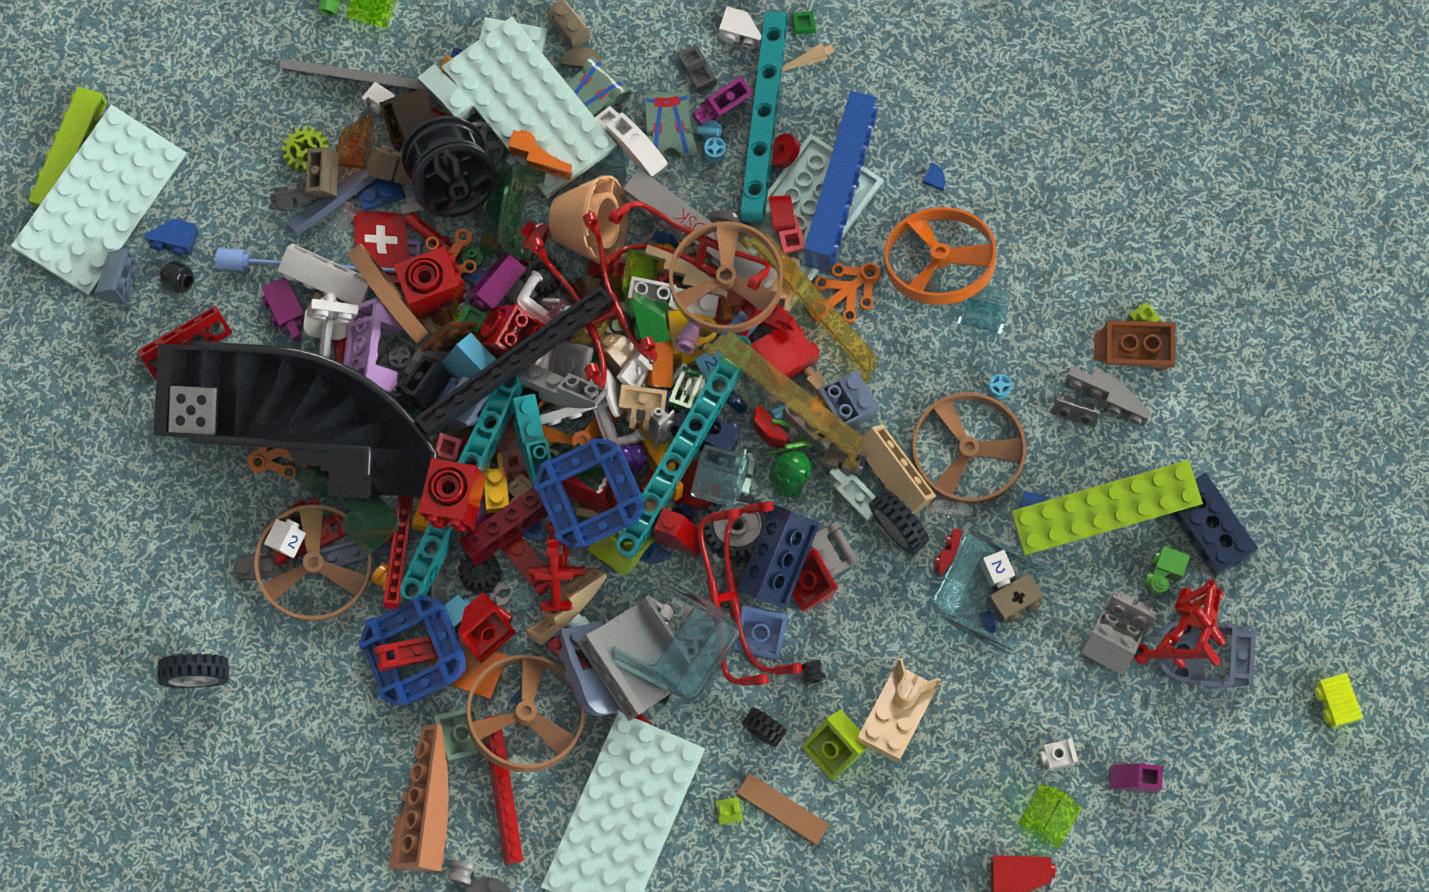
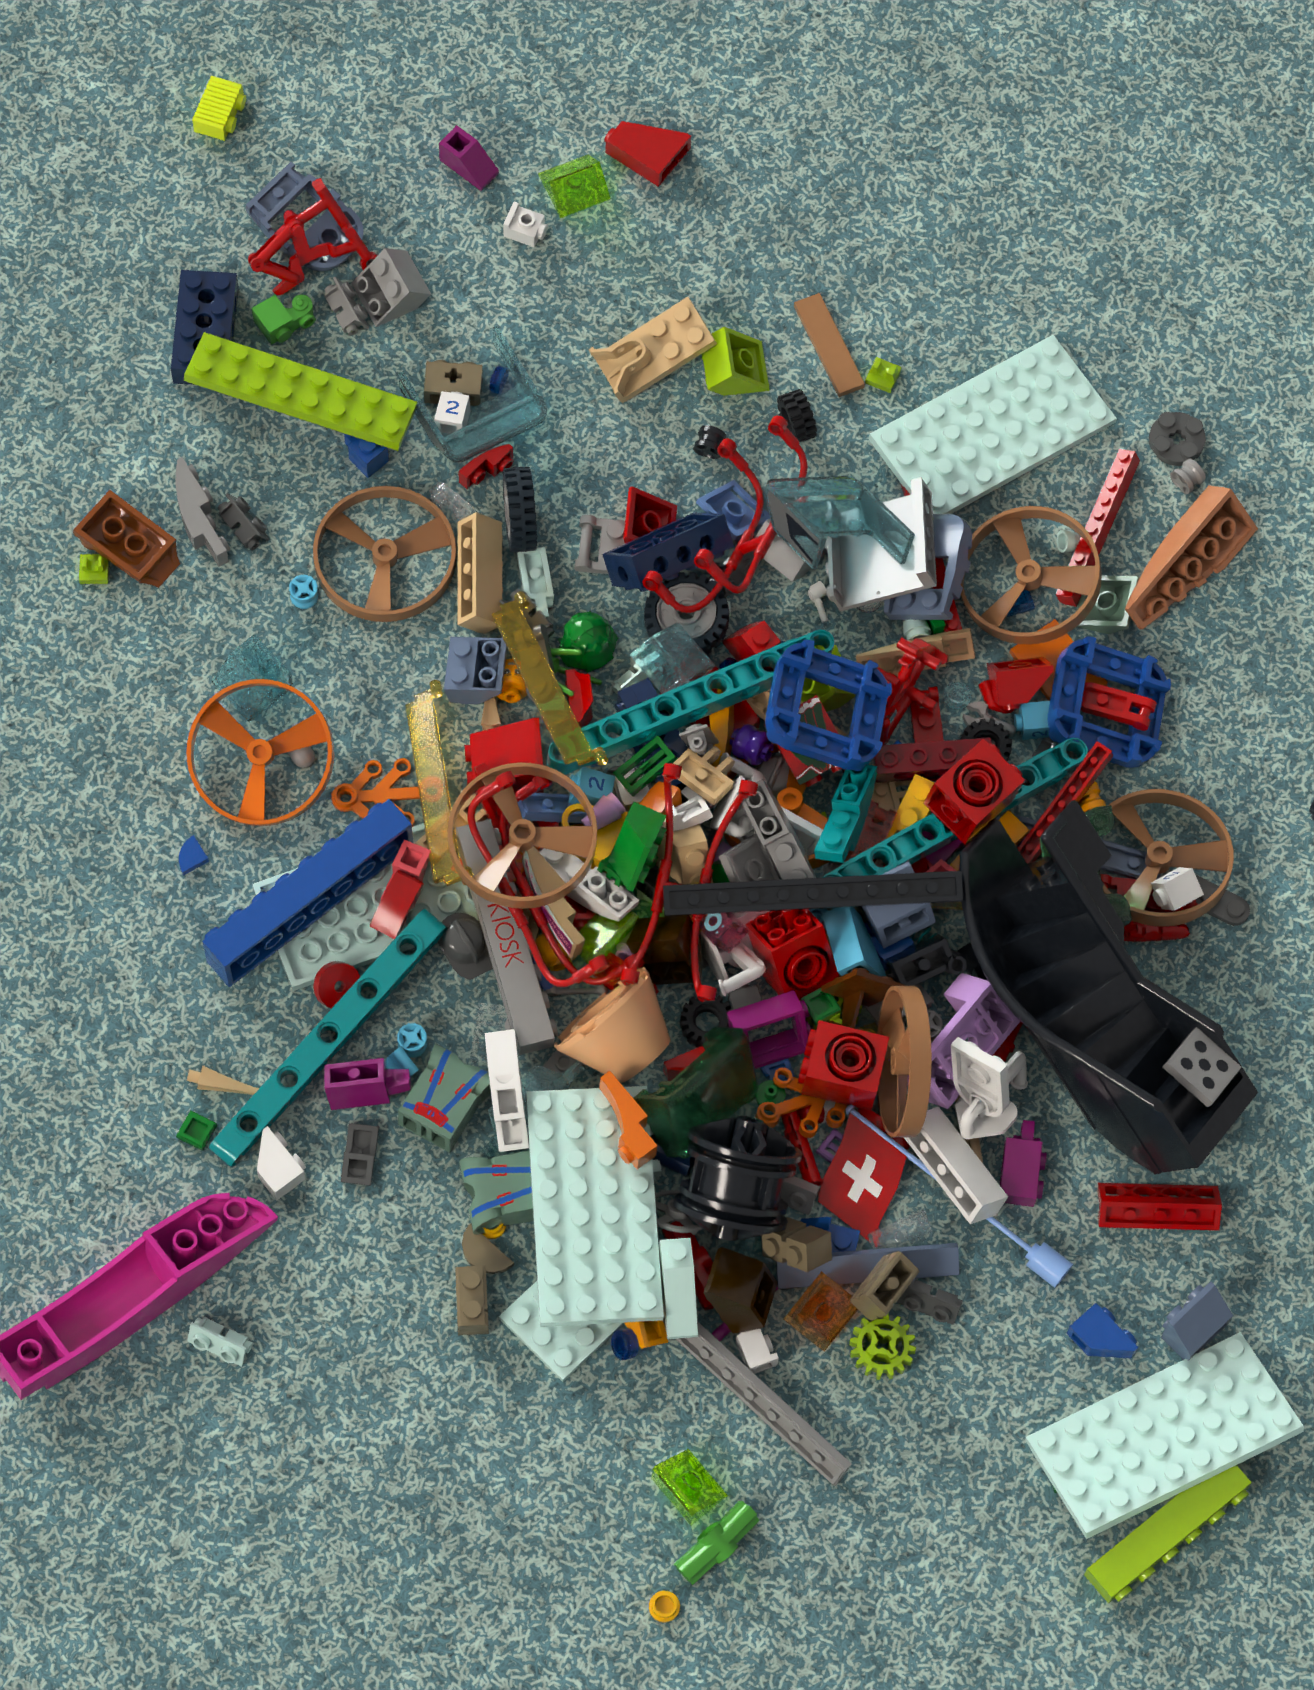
camera: 150 degrees left, 5 degrees down
black head [160,261,194,293] -> none

